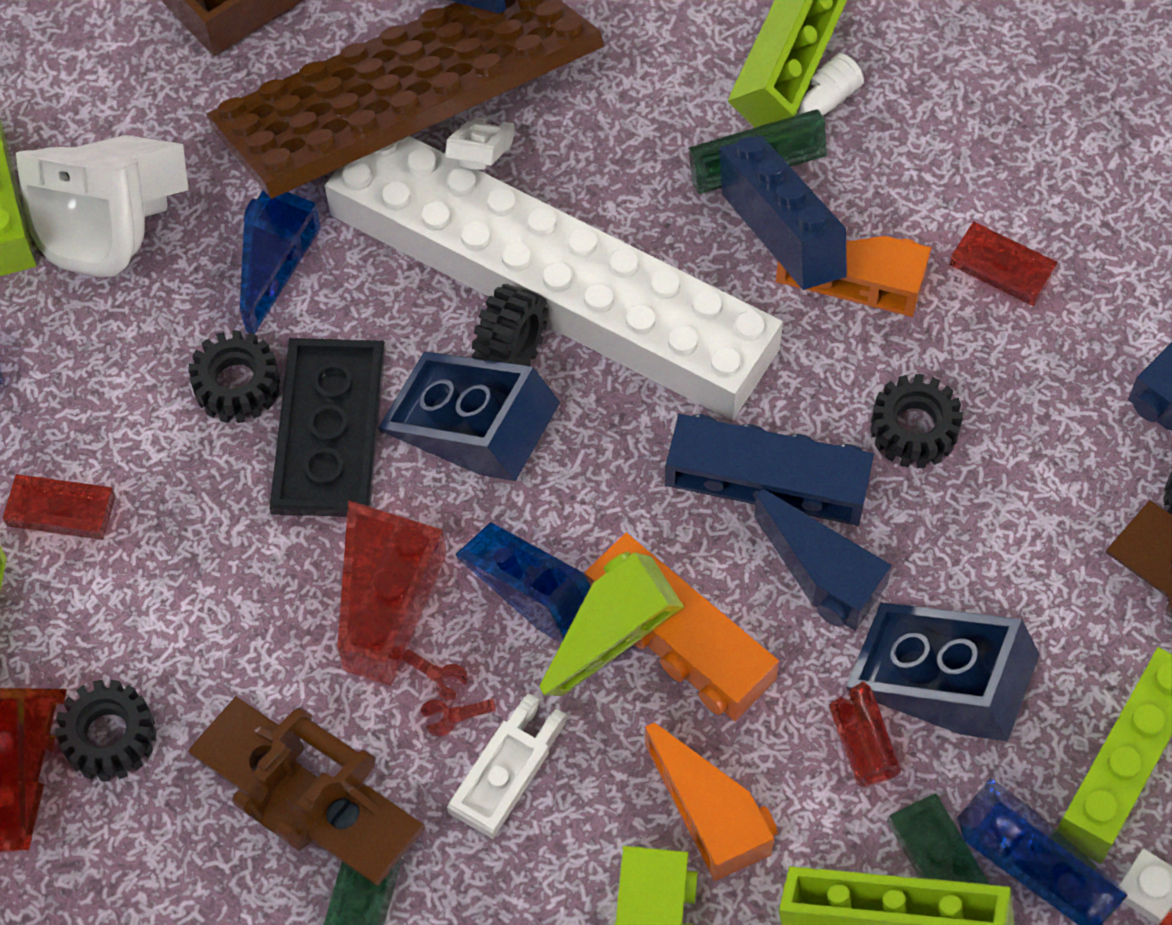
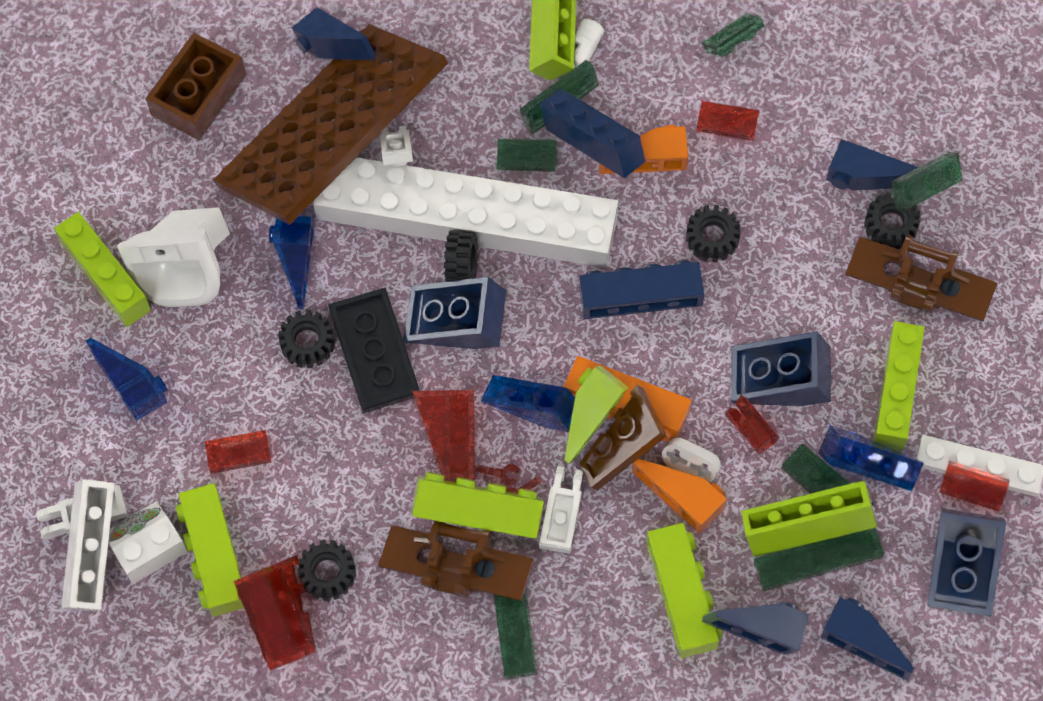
camera: 20 degrees left, 5 degrees up
dark blue slope [754,488,892,631] -> none
none -> lime brick [411,472,544,539]
none -> clear green plate [496,139,556,172]
none -> reddish brown wing [579,385,667,490]
none -> white beam [662,438,721,482]
none -> clear green plate [702,13,765,57]

